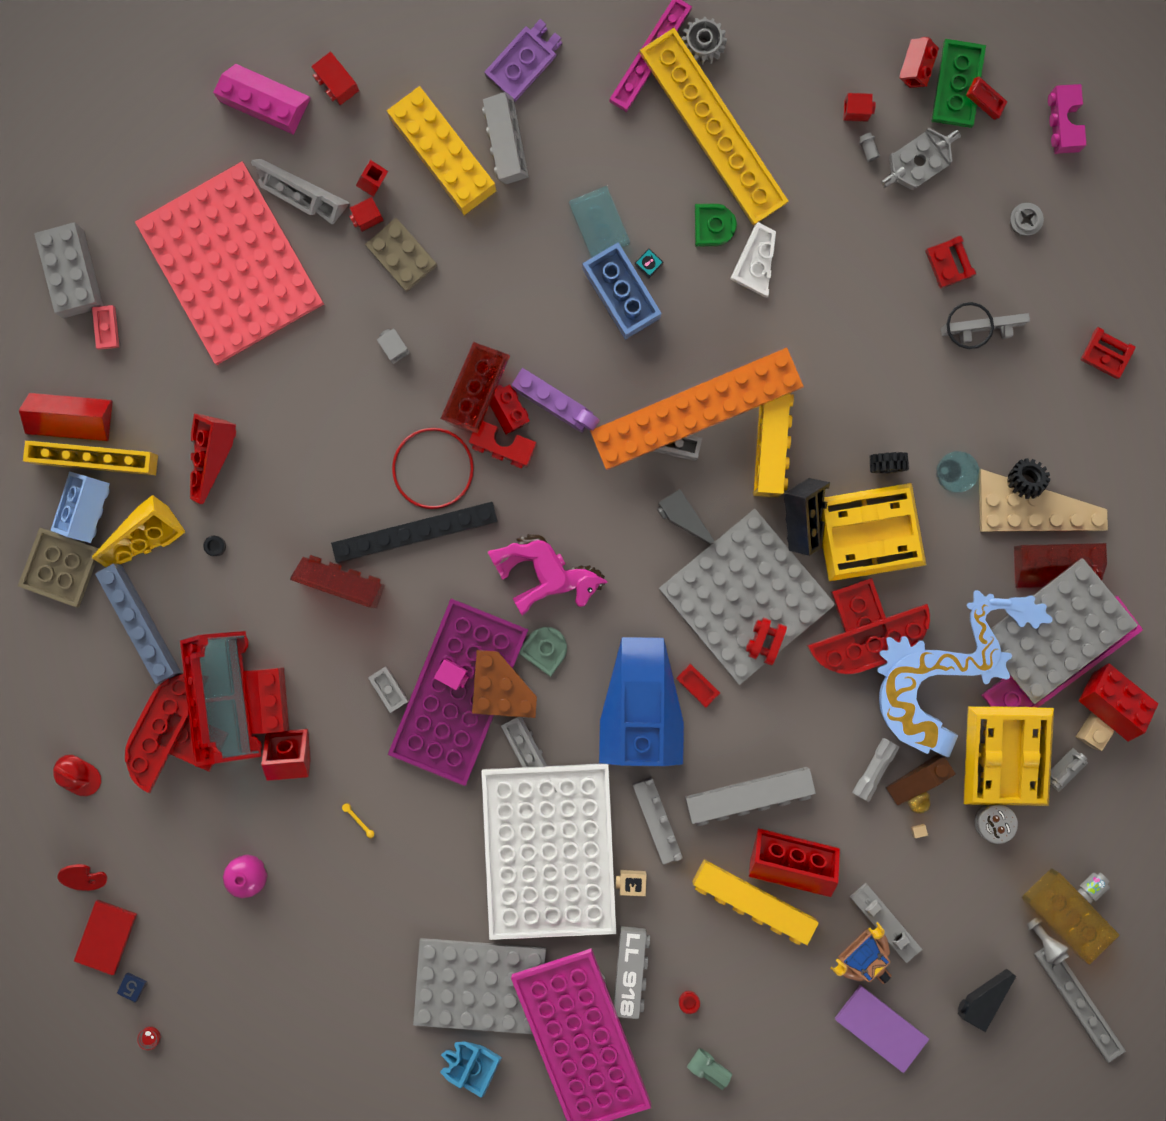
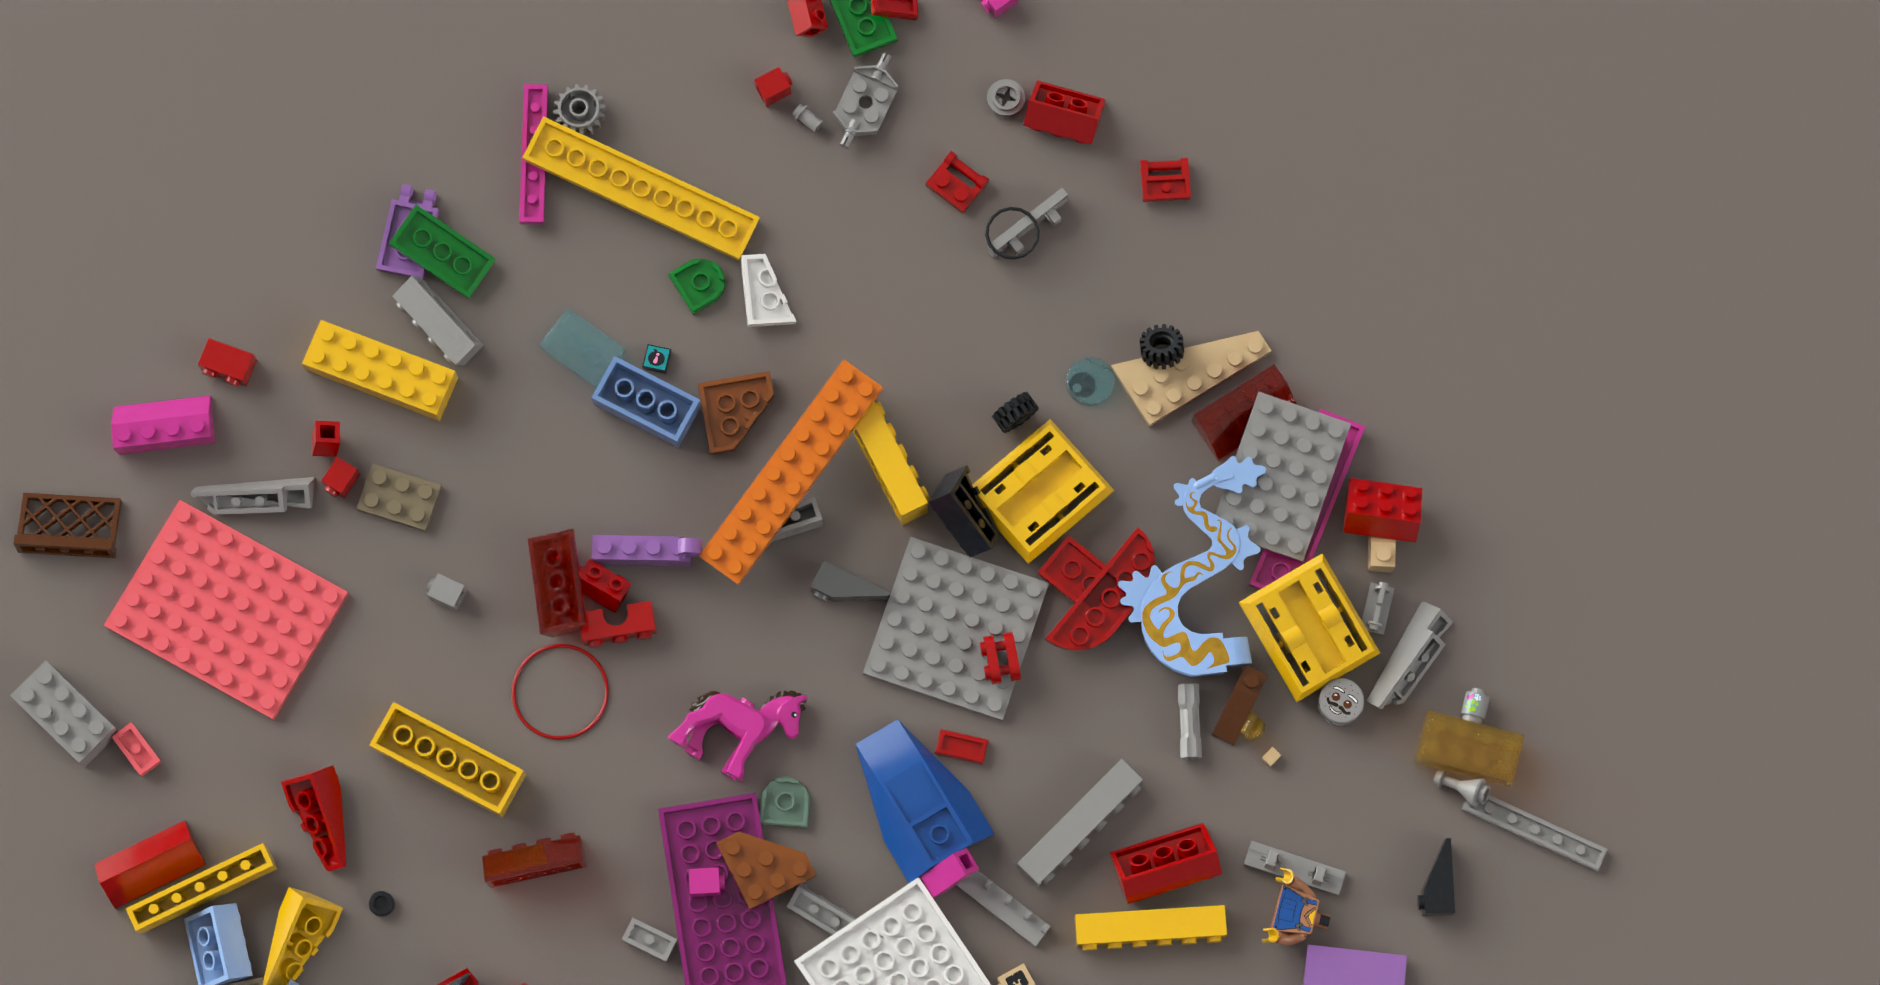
camera: 40 degrees left, 10 degrees down
black plate [331,502,498,563] -> none
none -> reddish brown fence [13,493,122,558]
none -> yellow brick [369,702,526,818]
none -> green plate [388,204,496,299]
none -> dark orange plate [698,371,774,455]
none -> dark pink brick [920,848,979,898]
none -> red slope [1023,80,1106,144]
none -> light grey wedge [1367,602,1453,709]

